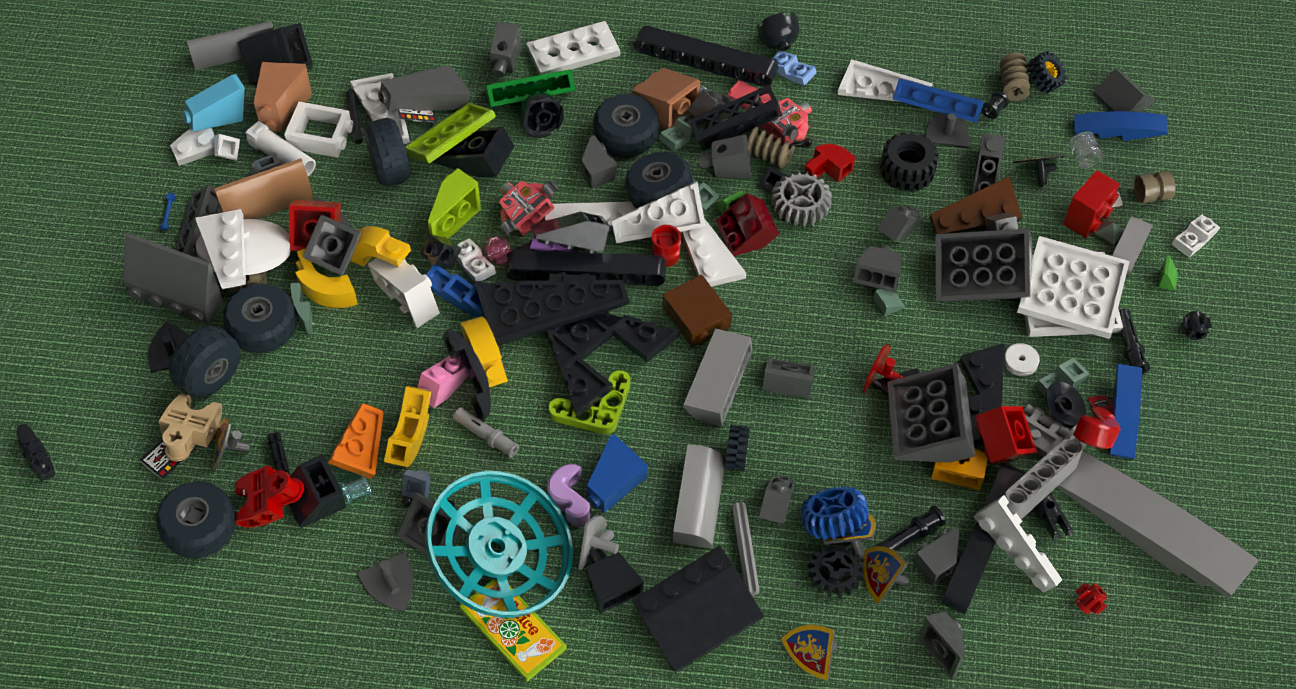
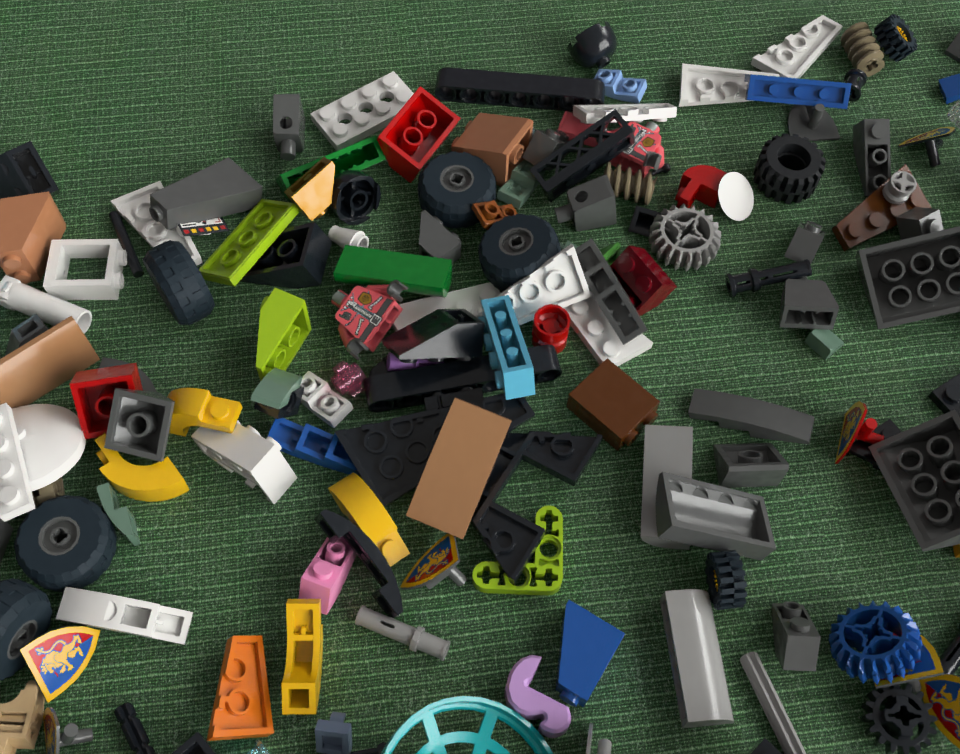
camera: 15 degrees left, 5 degrees up
none -> shield [19,626,100,703]
none -> white slope [56,587,193,645]
none -> sand green slope [250,368,302,409]
none -> slope [284,157,335,221]
none -> white cone [328,225,369,249]
none -> green brick [333,245,452,298]
none -> red slope [377,86,461,183]
none -> shield [399,533,467,590]
none -> medium nougat slope [406,397,512,539]
none -> dark orange slope [471,200,518,230]
none -> medium azure brick [478,295,535,400]
none -> white wing [573,103,677,124]
none -> dark grey slope [575,238,648,345]
none -> dark grey slope [656,472,776,561]
none -> dark grey slope [688,388,815,444]
none -> white sticker [718,172,754,221]
none -> black pin [725,259,812,298]
none -> white wing [751,15,843,79]
none -> light grey wheel [882,171,917,205]

